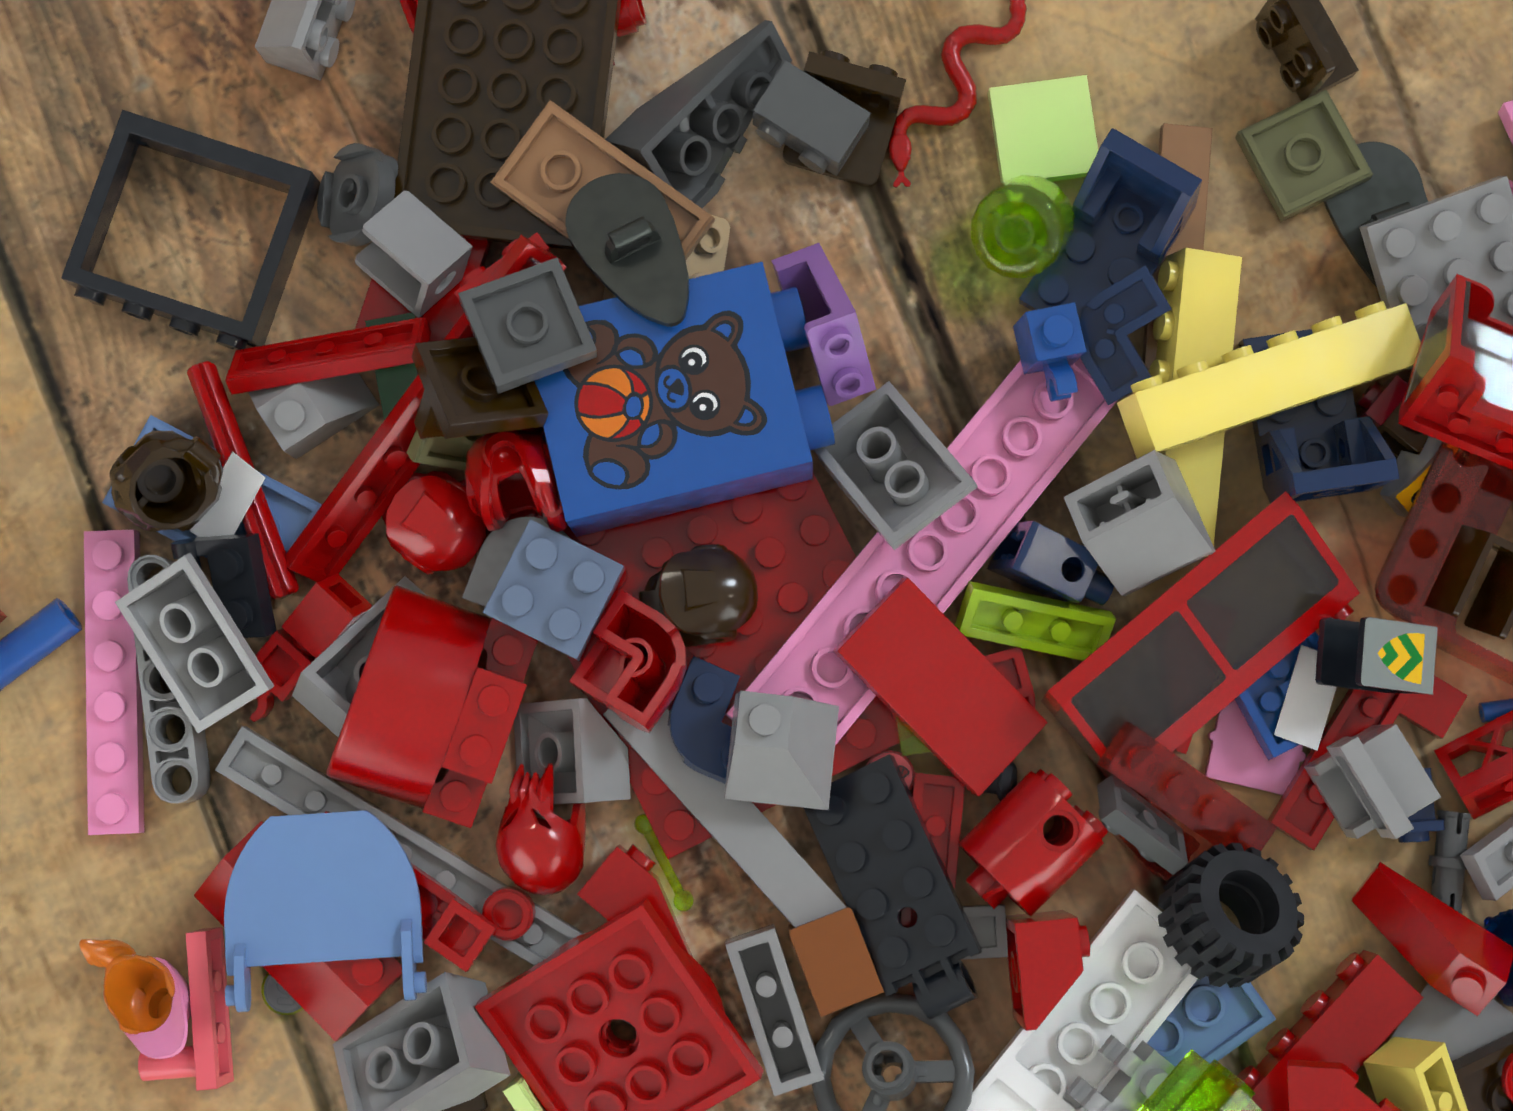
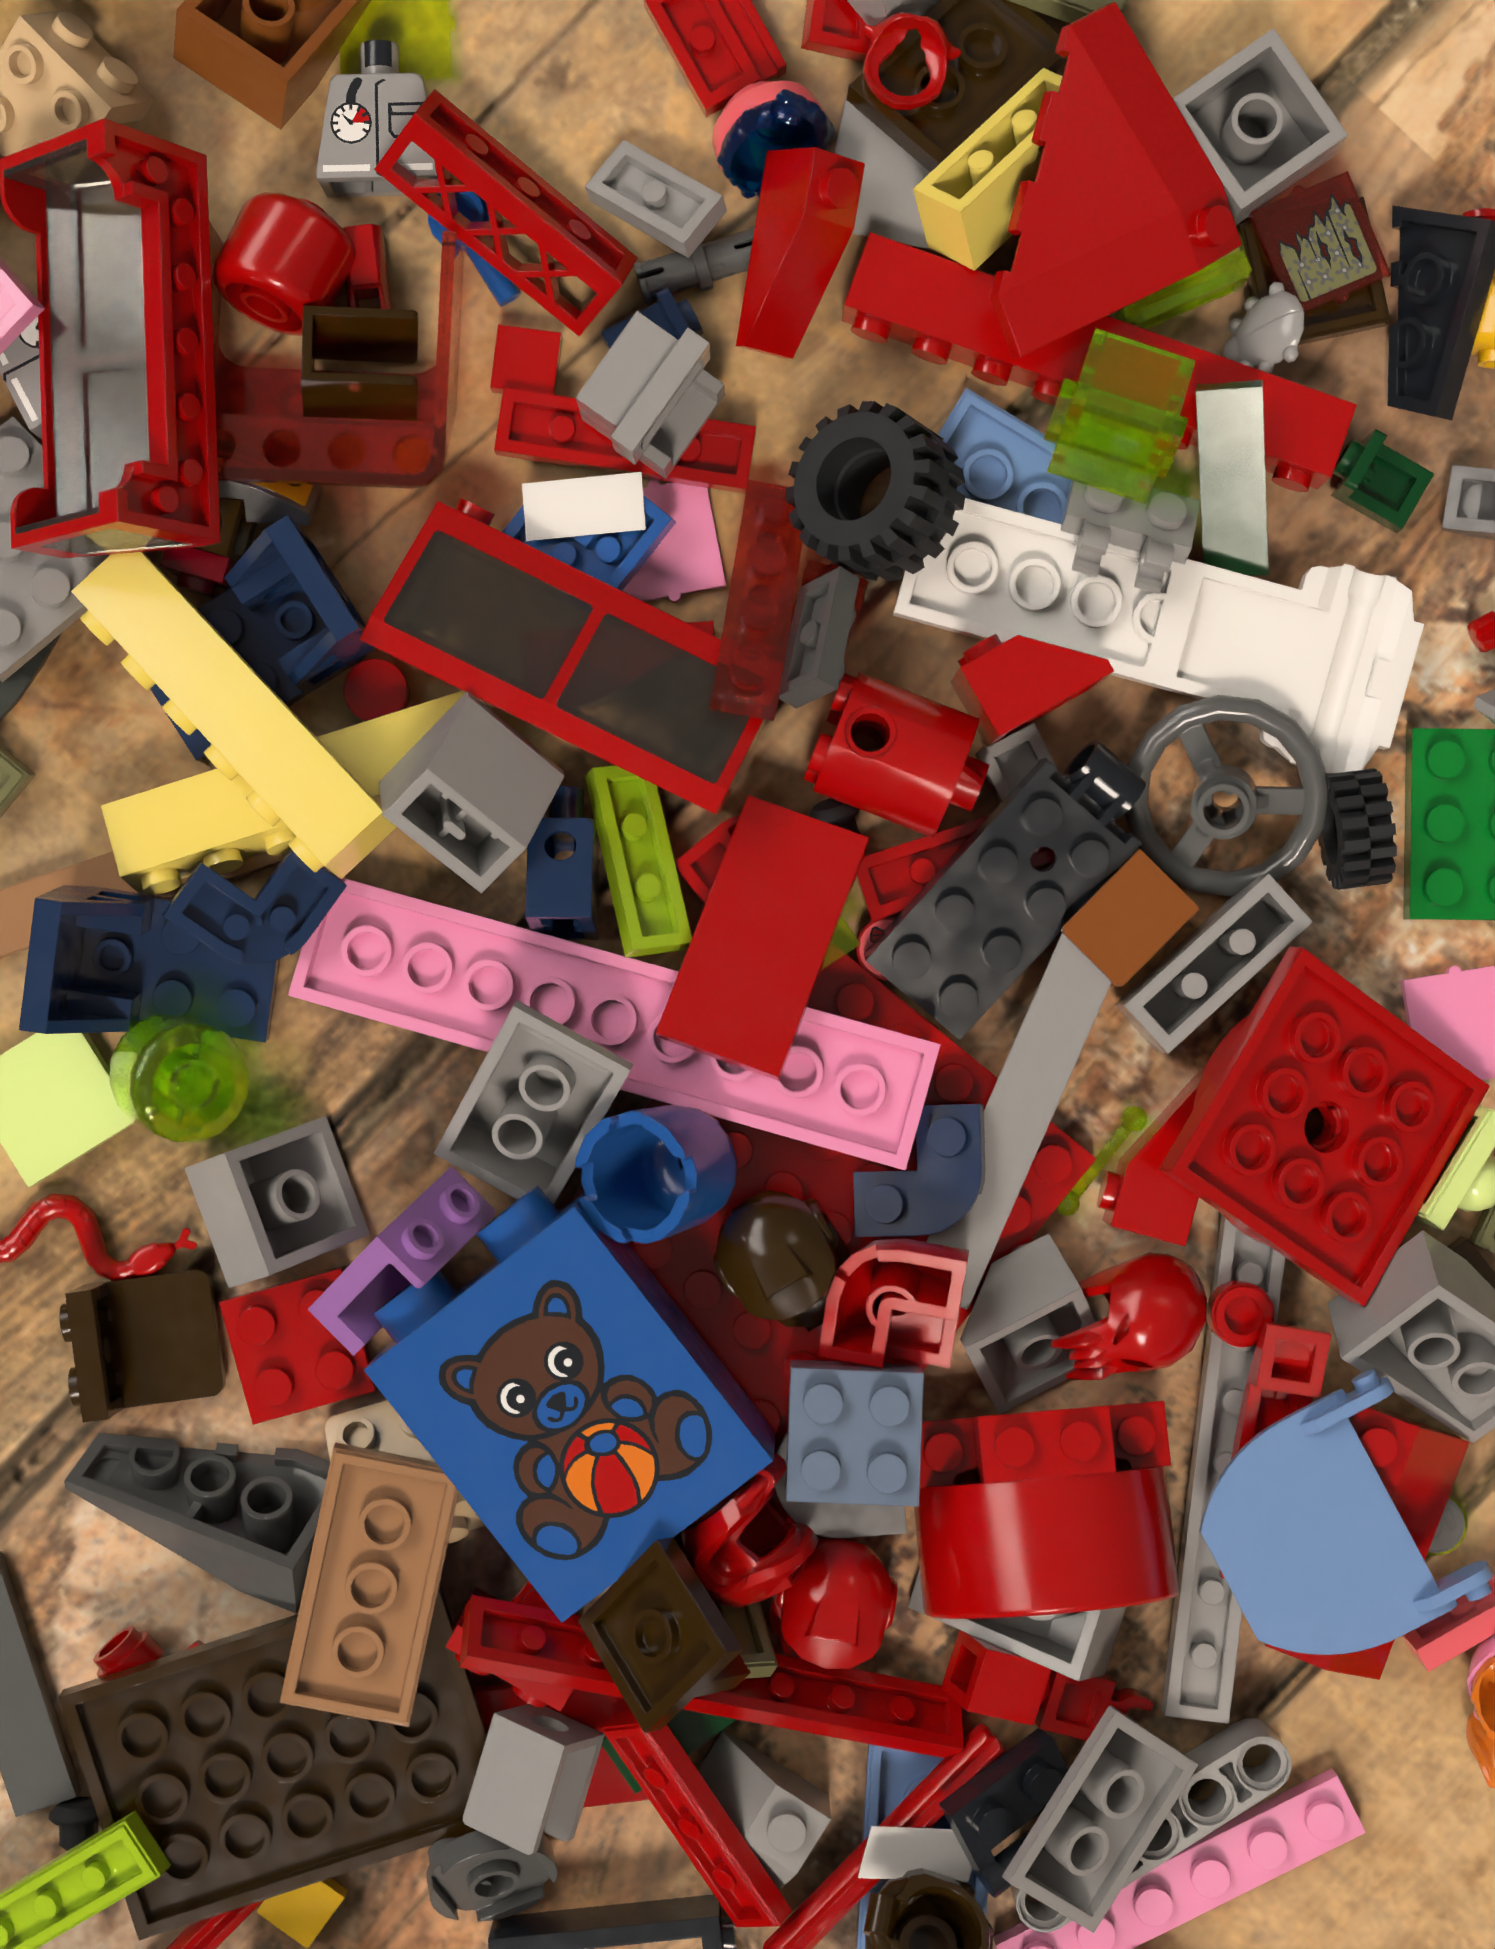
camera: 115 degrees left, 5 degrees up
dark grey plate [458,257,597,394] -> none
pearl dark grey shield [565,173,689,327] -> none
light grey slope [724,691,839,810] -> none
dark grey brick [753,60,871,176] -> none
blue brick [1013,302,1087,402] -> none
piece [1315,617,1438,695] -> none
none -> light grey slope [184,1116,370,1288]
none -> red plate [219,1266,378,1425]
none -> yellow tile [256,1878,348,1949]
none -> red tile [343,659,410,721]
none -> blue cylinder [575,1105,737,1244]

